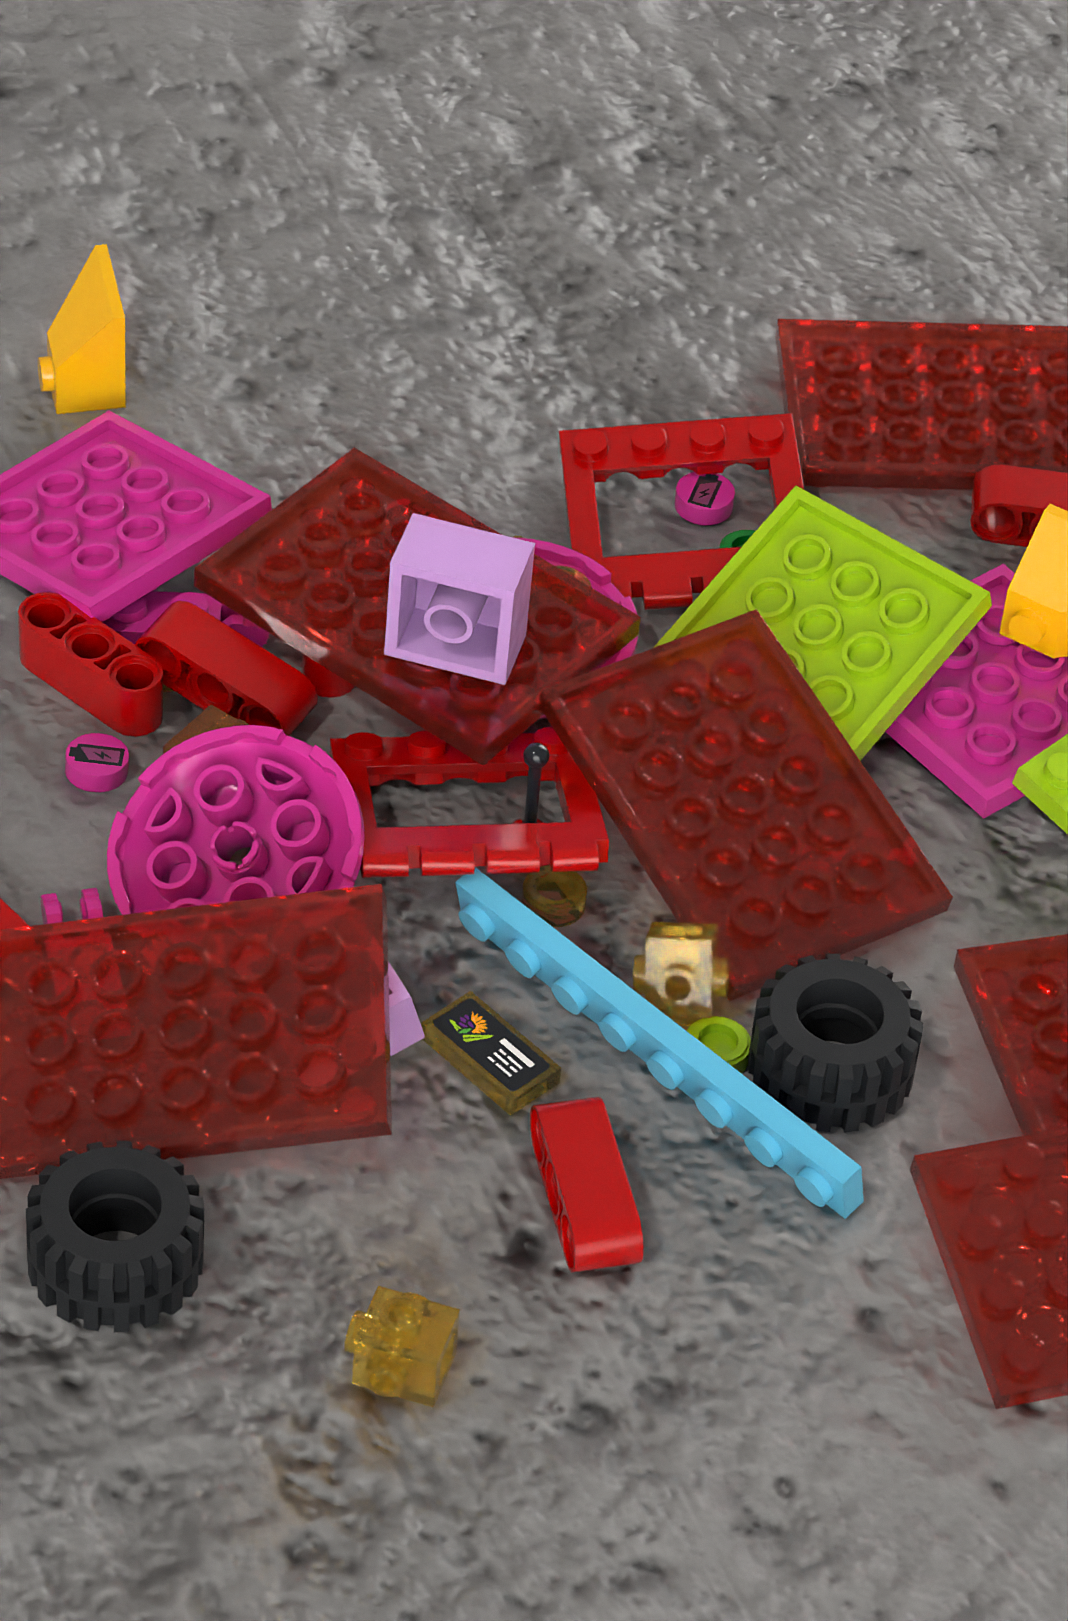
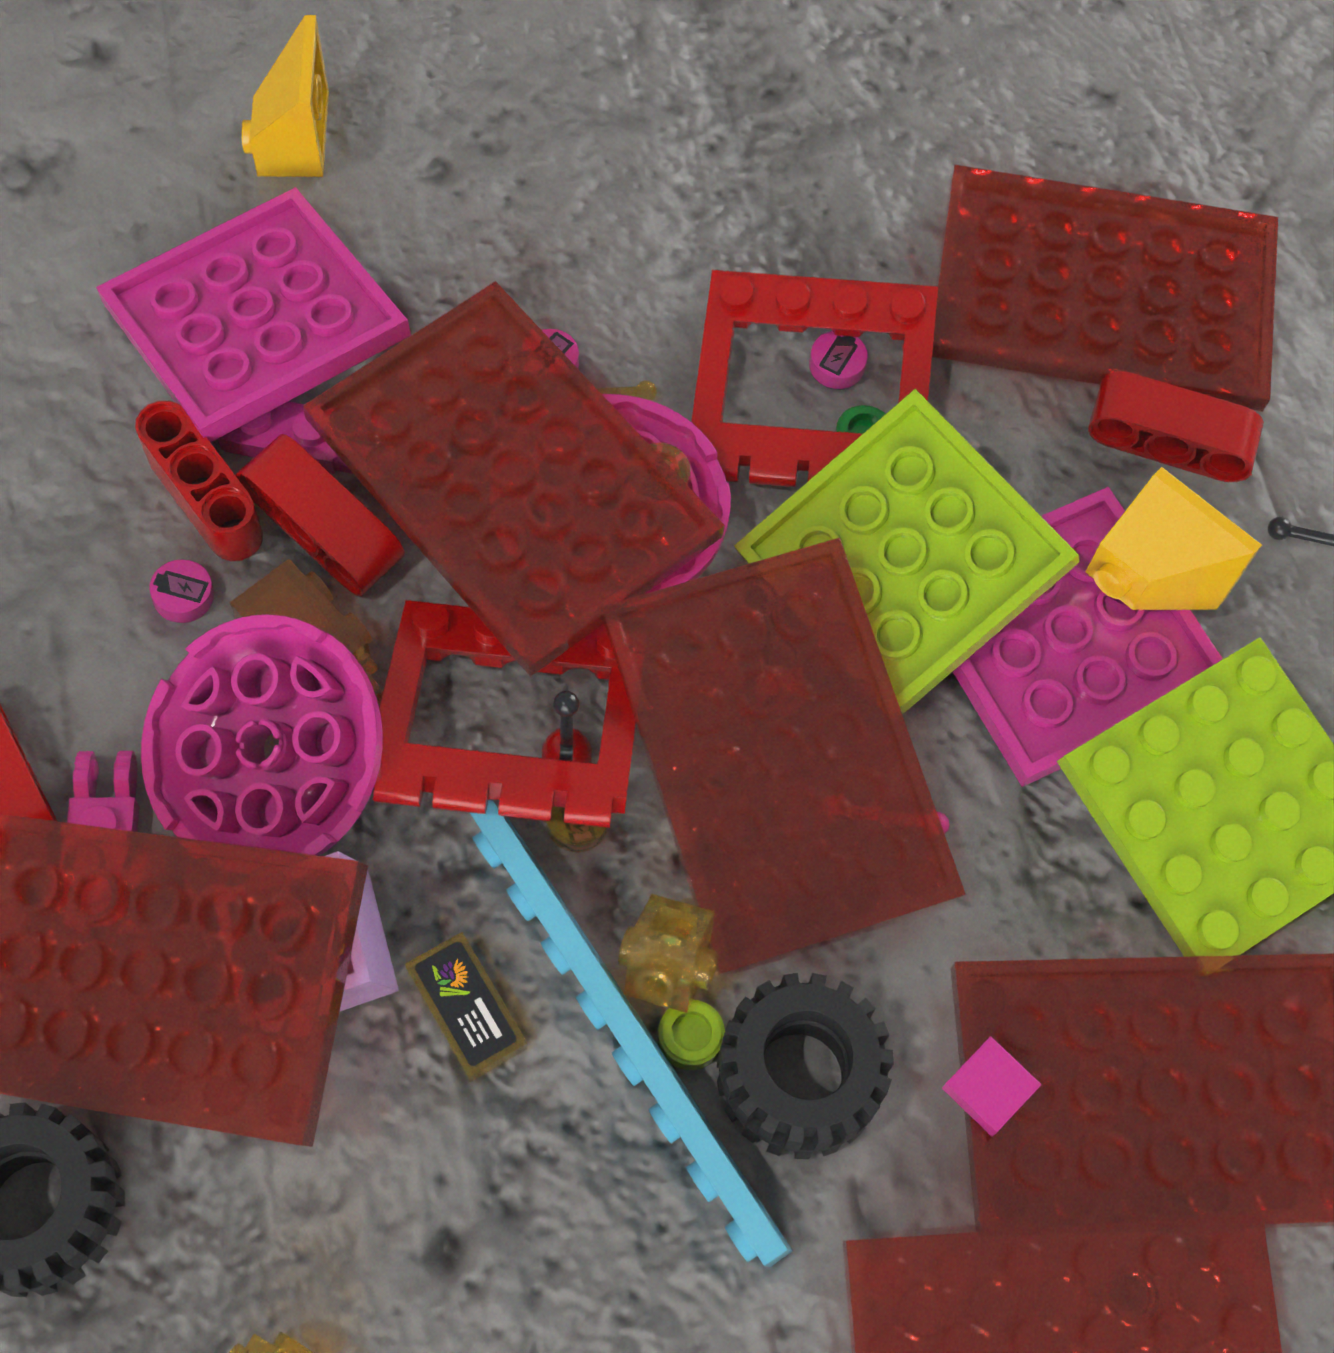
camera: 10 degrees right, 20 degrees up
lavender brick [384,513,535,685] -> none
red beam [530,1096,644,1273] -> none
none -> dark pink tile [942,1036,1042,1137]

